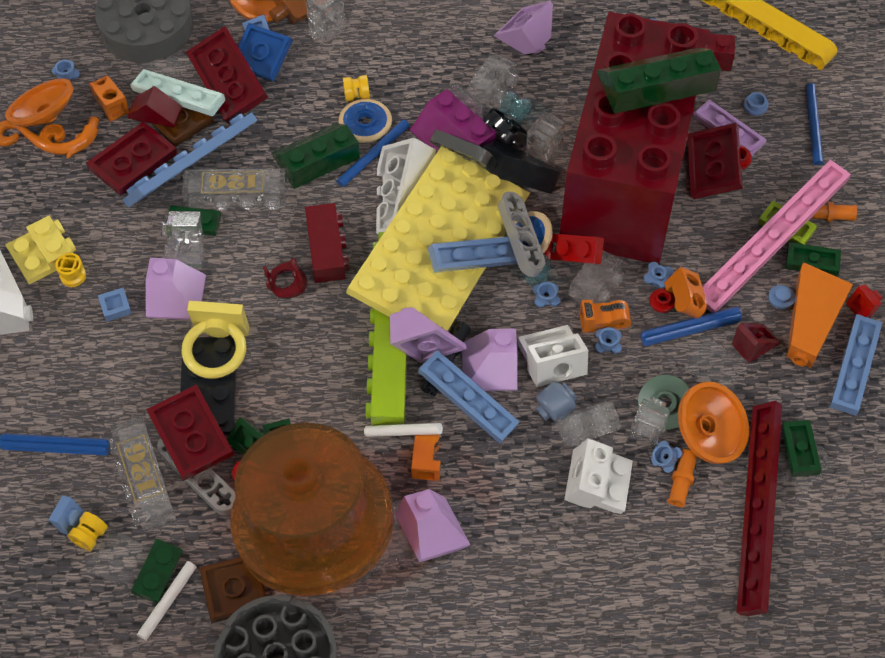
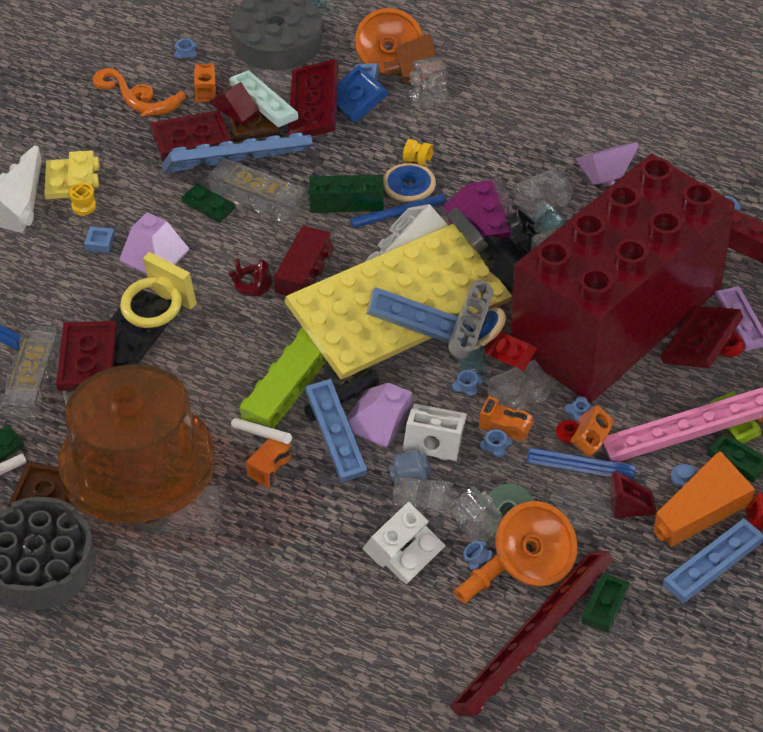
camera: 30 degrees right, 10 degrees down
orange dish [5,78,74,127] -> none
clear brick [162,211,205,270] -> none
lavender slope [390,307,466,363] -> none
lavender slope [395,489,470,562] -> none
dark green slope [597,48,721,114] -> none

